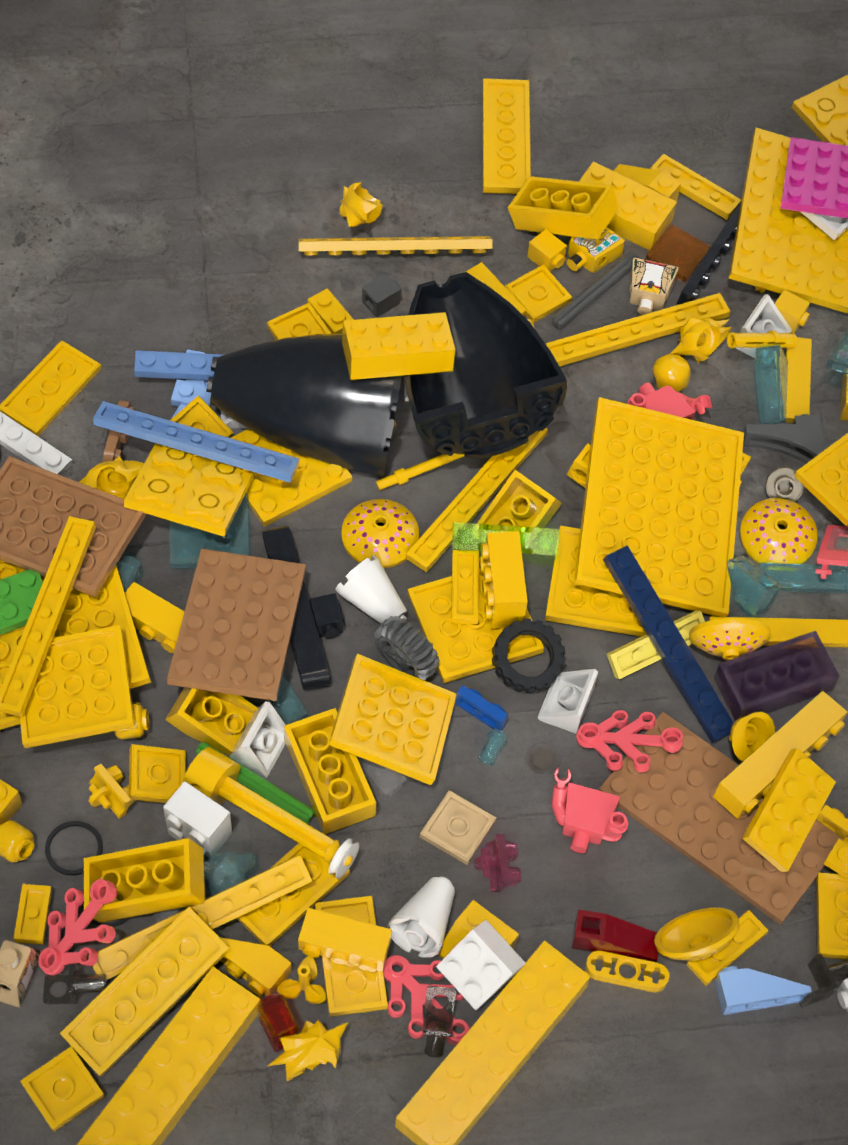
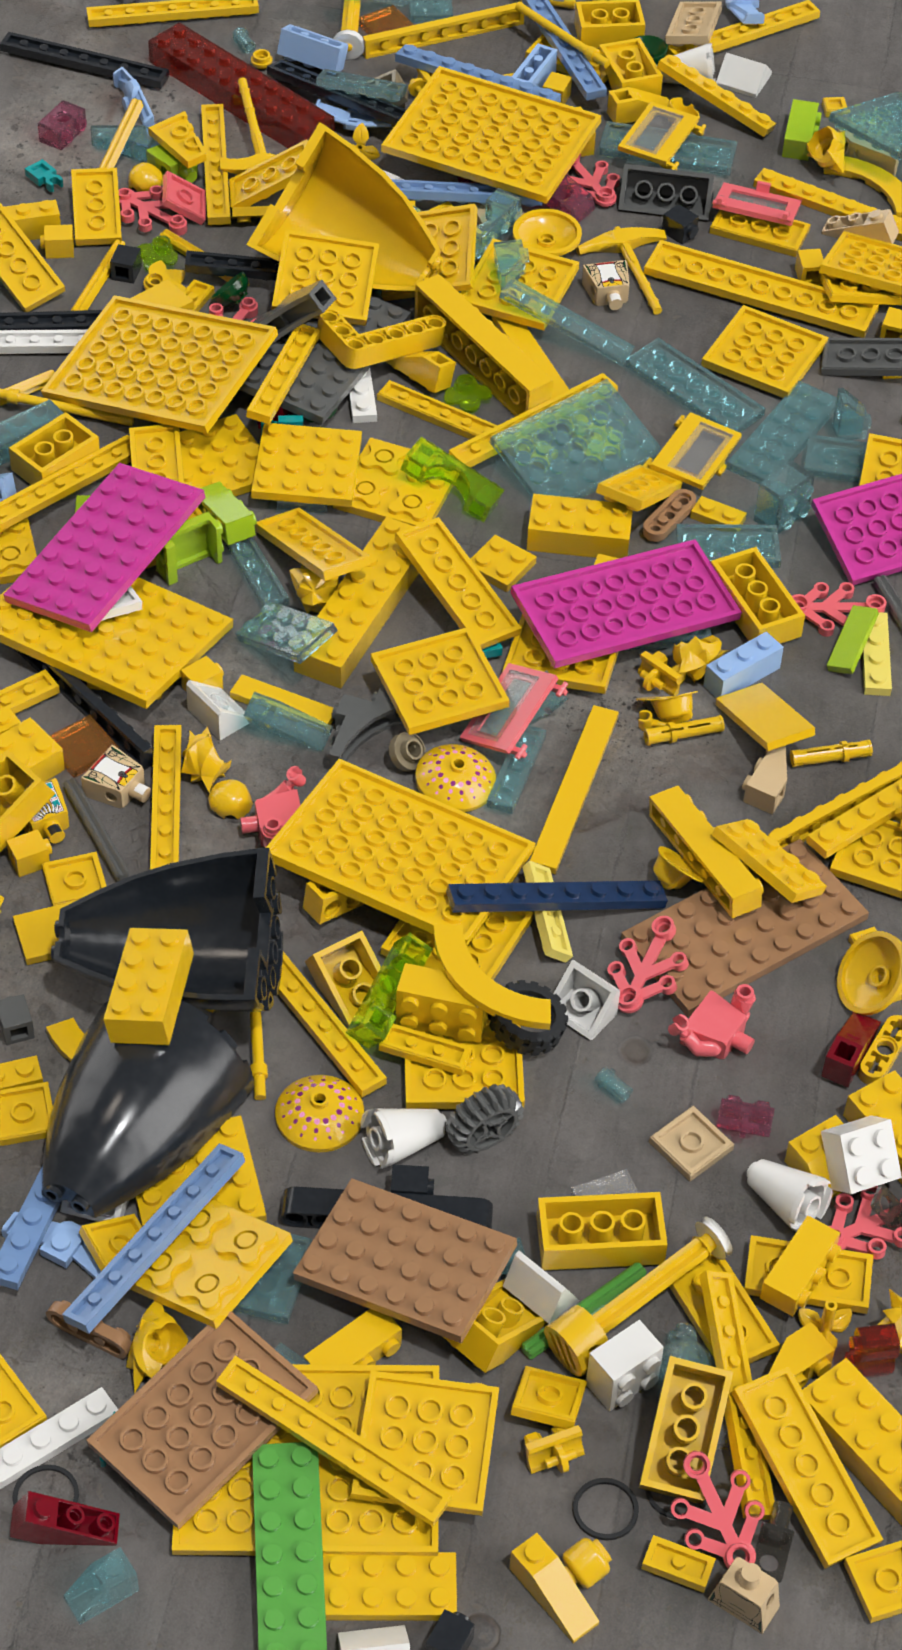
camera: 70 degrees left, 10 degrees down
yellow piece [328,654,456,785] -> none
blue plate [455,685,508,734] -> none
yellow dish [689,618,771,660] -> none
clear purple brick [714,631,840,721] -> none
yellow pin [727,330,797,350] -> none
clear light blue slope [727,555,782,616] -> none
none -> yellow tile [434,924,551,1030]

